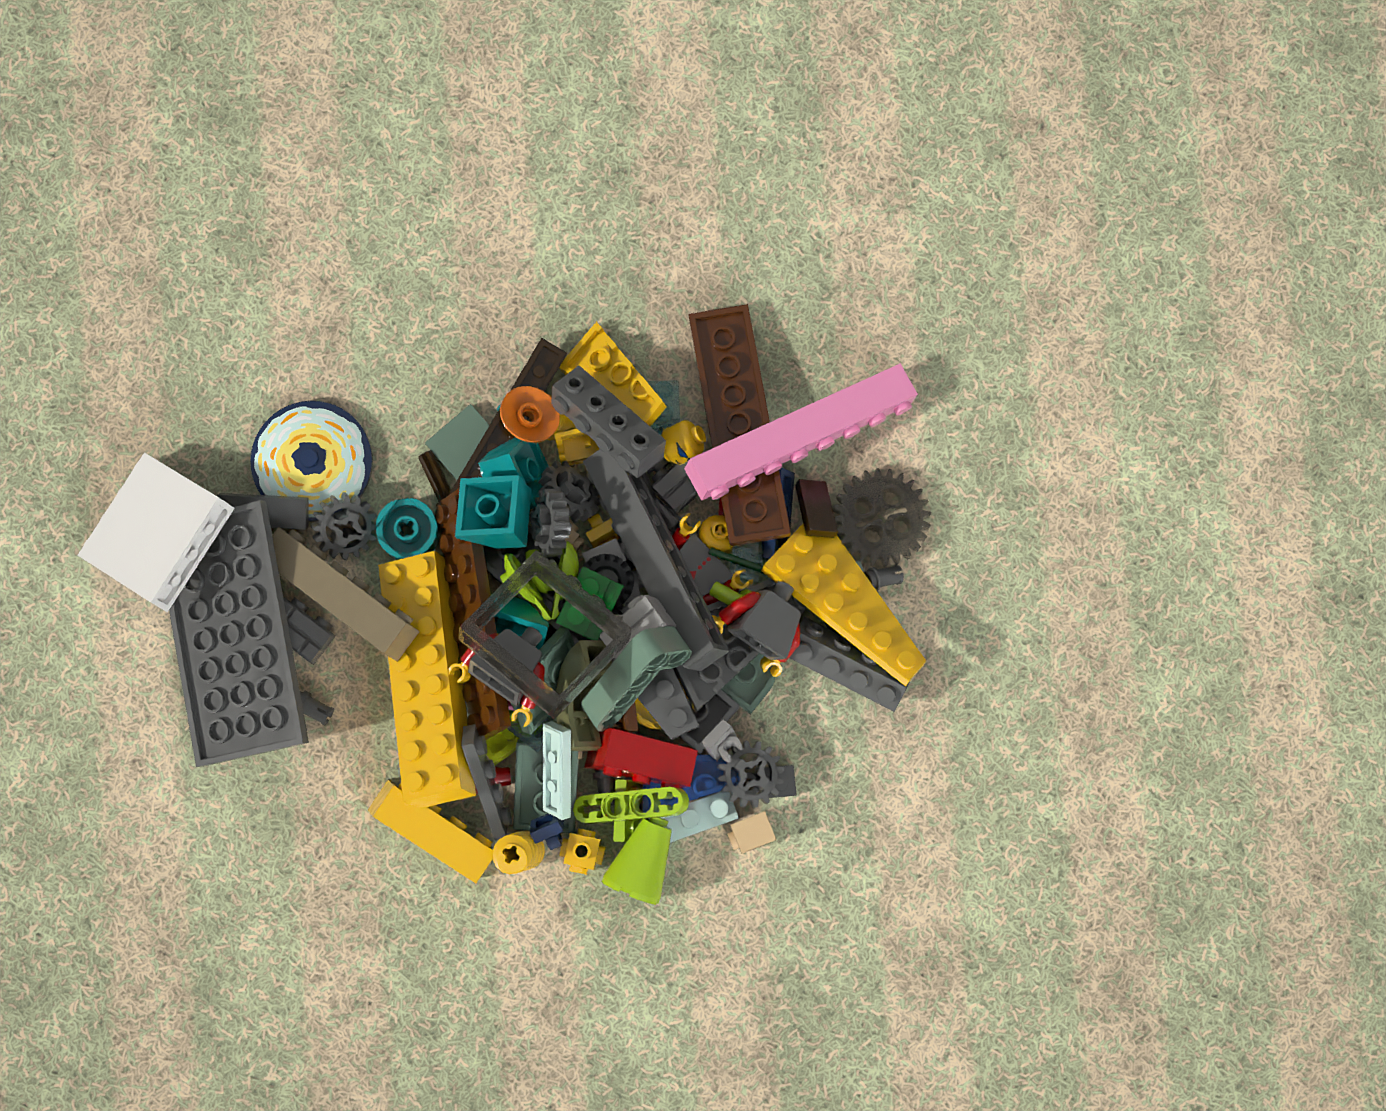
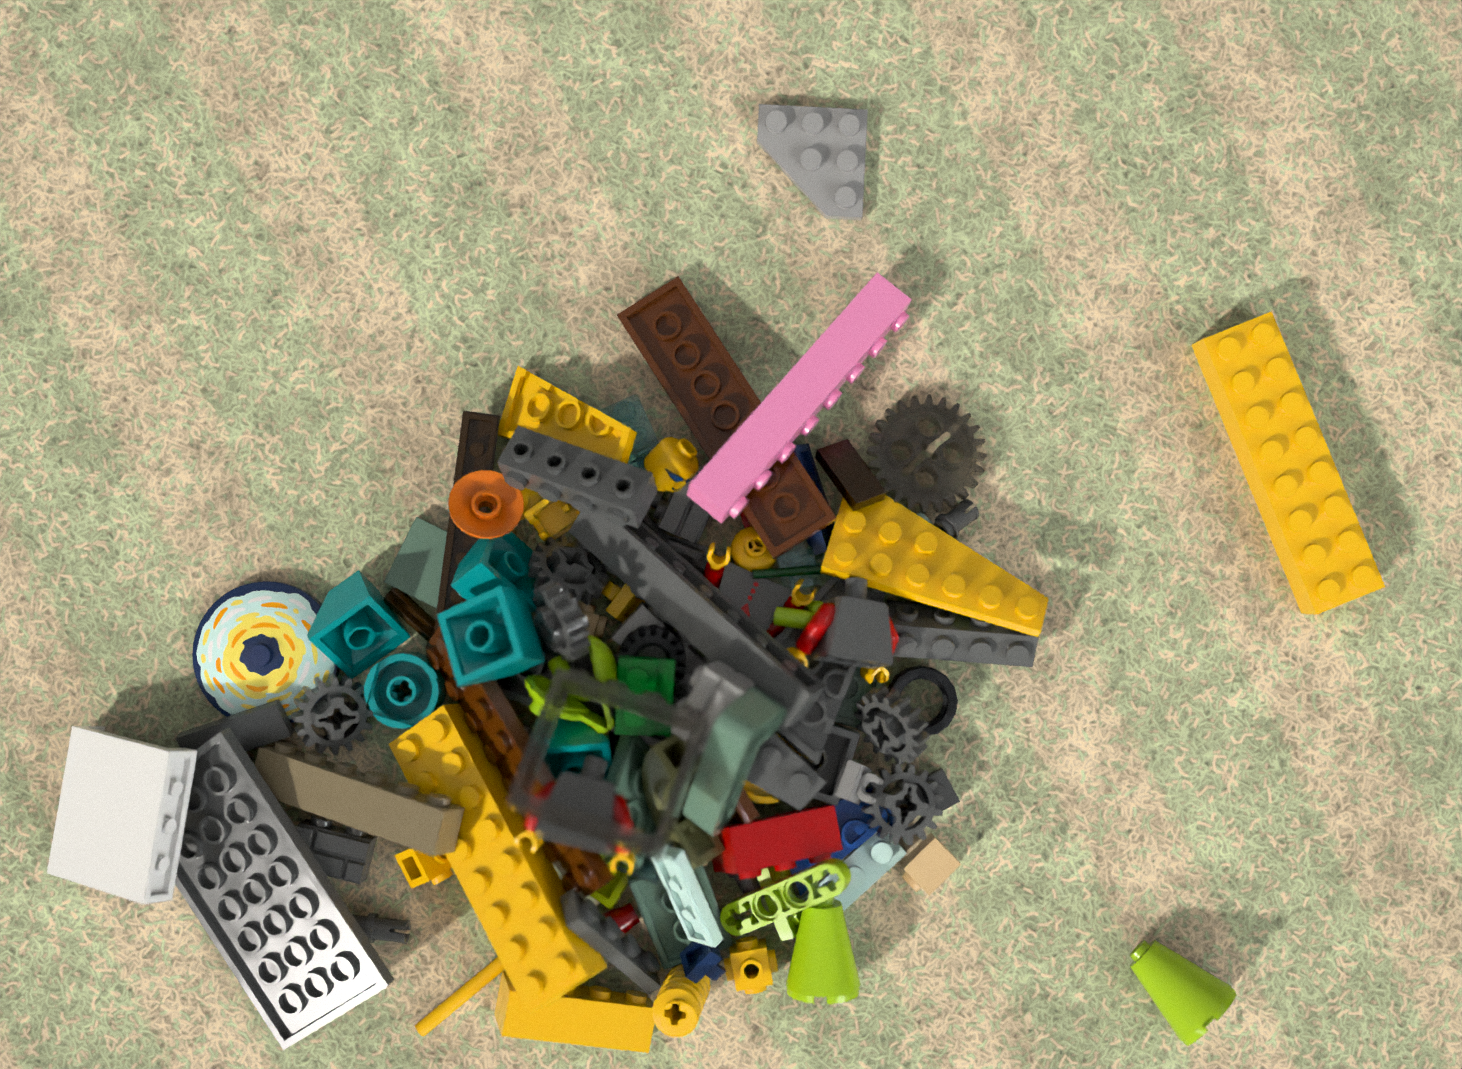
camera: 20 degrees left, 5 degrees up
none -> teal slope [307,570,411,679]
none -> yellow brick [394,848,453,888]
none -> yellow bar [415,957,505,1037]
none -> light grey plate [757,104,868,220]
none -> dark grey gear [854,685,930,765]
none -> black tyre [887,665,958,736]
none -> lime cone [1129,940,1237,1046]
none -> yellow brick [1191,311,1385,615]

